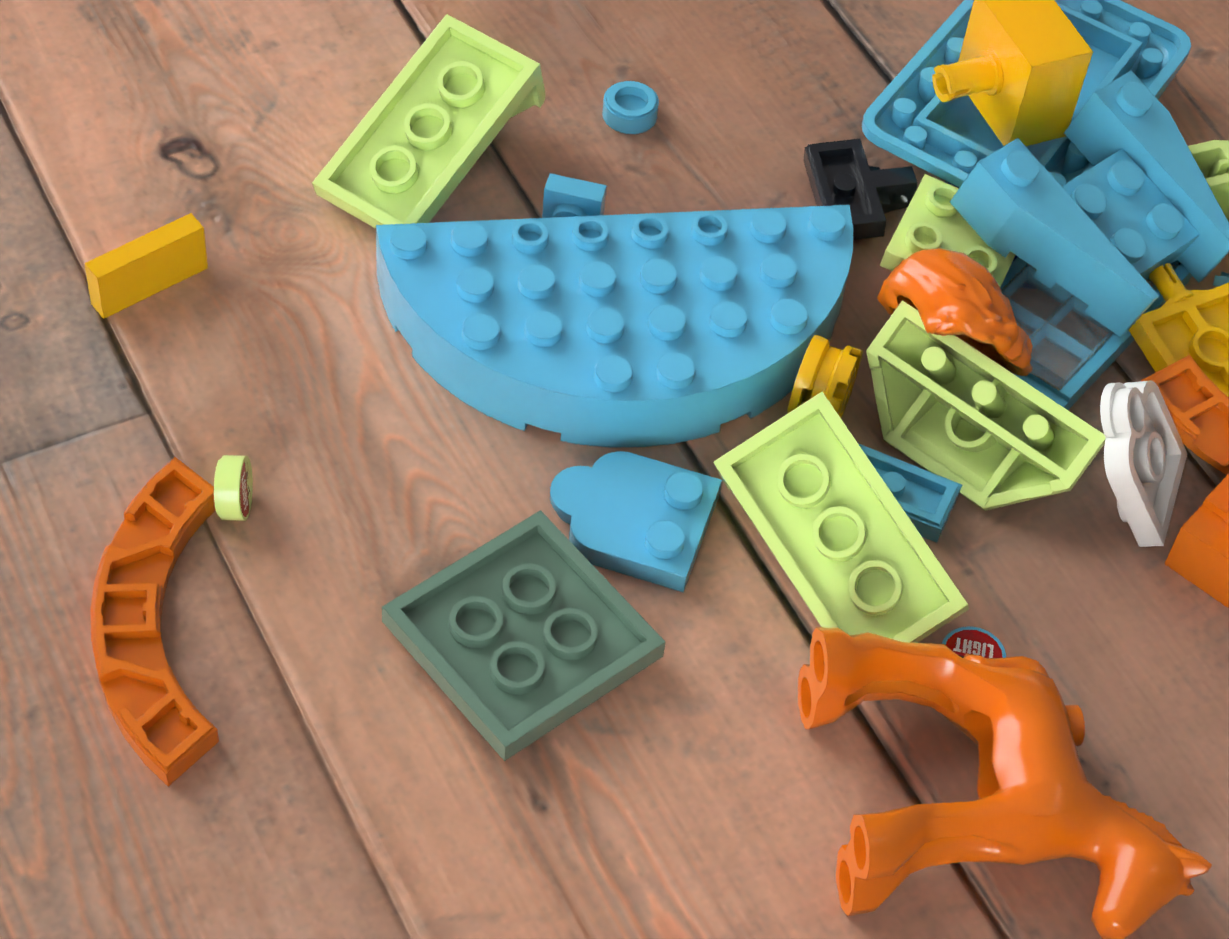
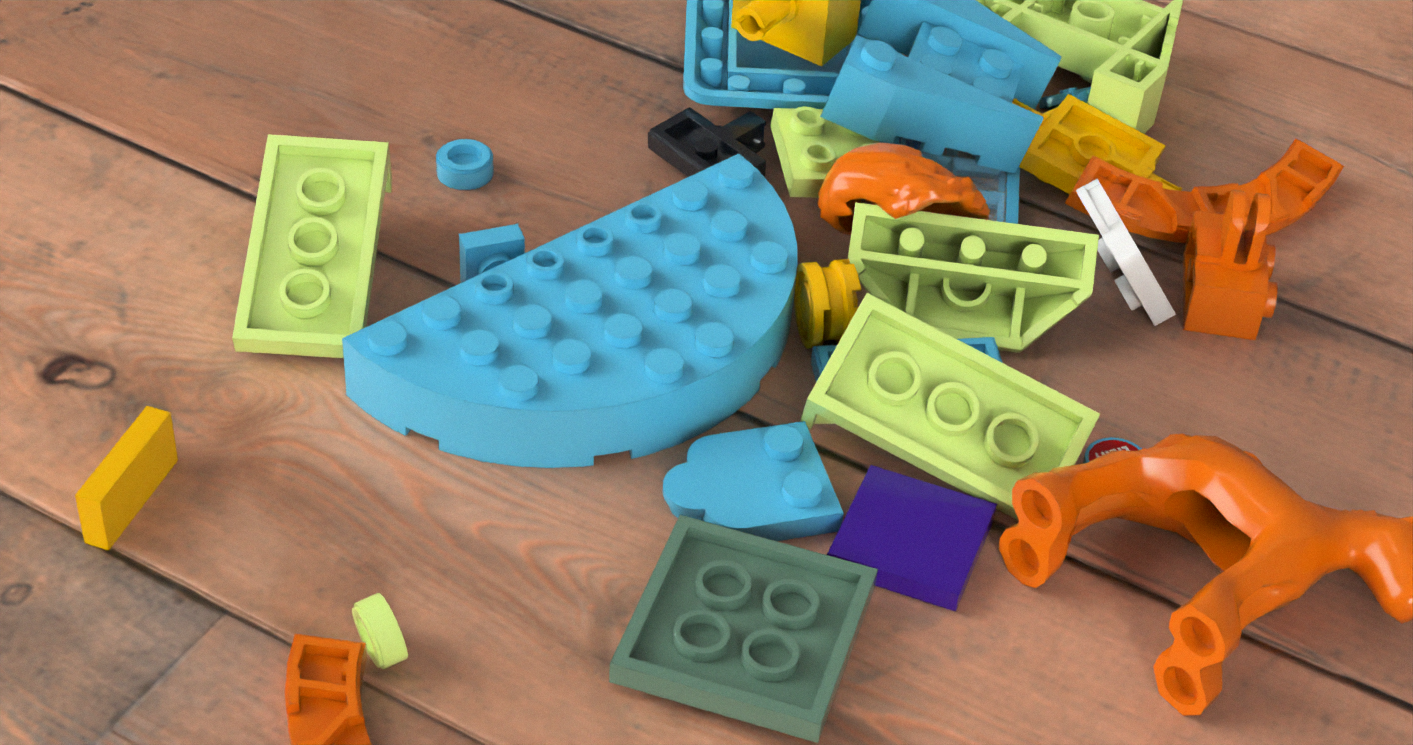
camera: 30 degrees left, 10 degrees down
none -> dark purple tile [827,465,997,612]

